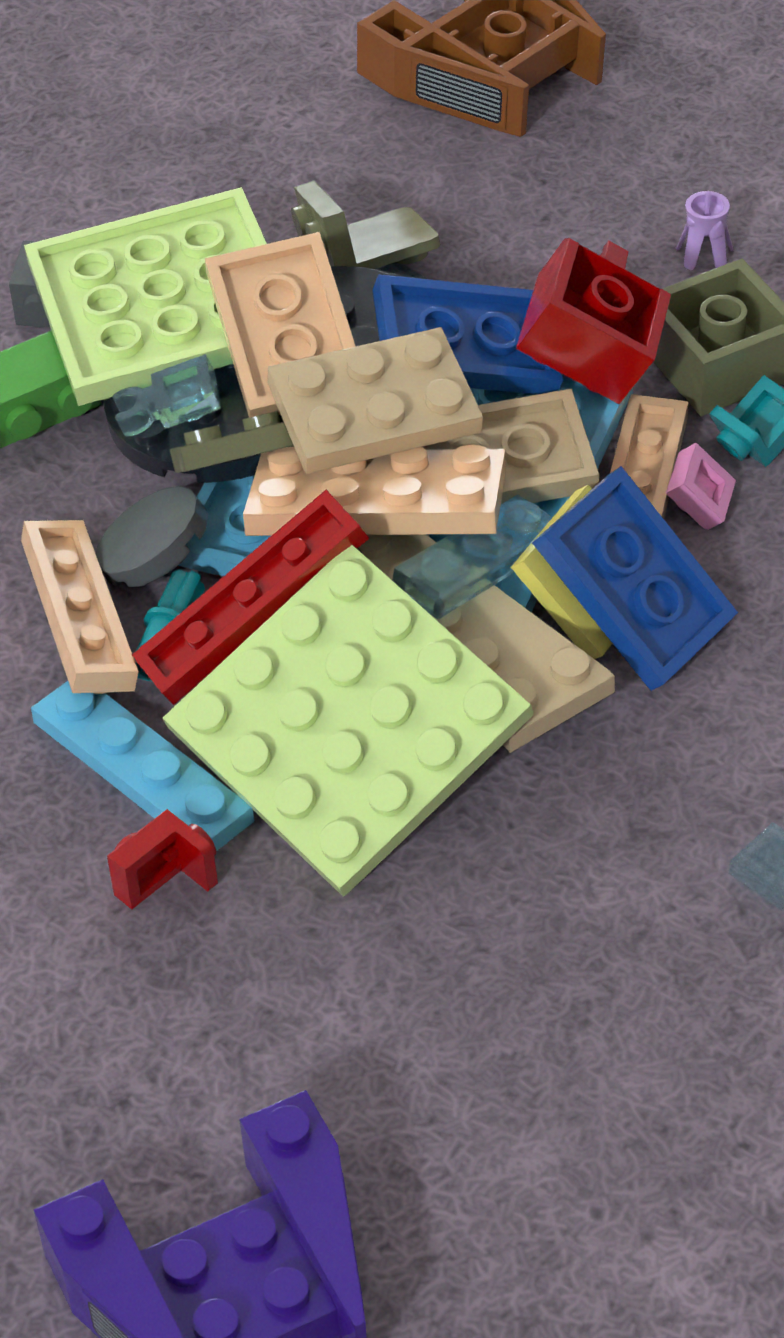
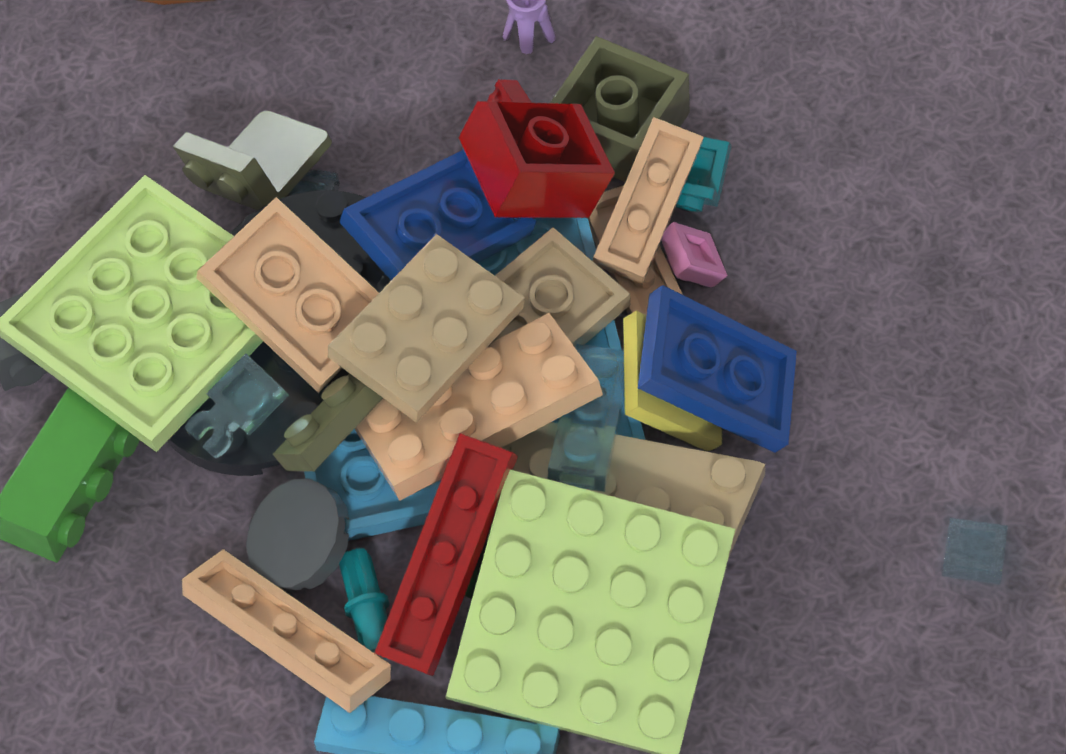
camera: 30 degrees left, 10 degrees up
none -> light nougat plate [593,117,704,285]

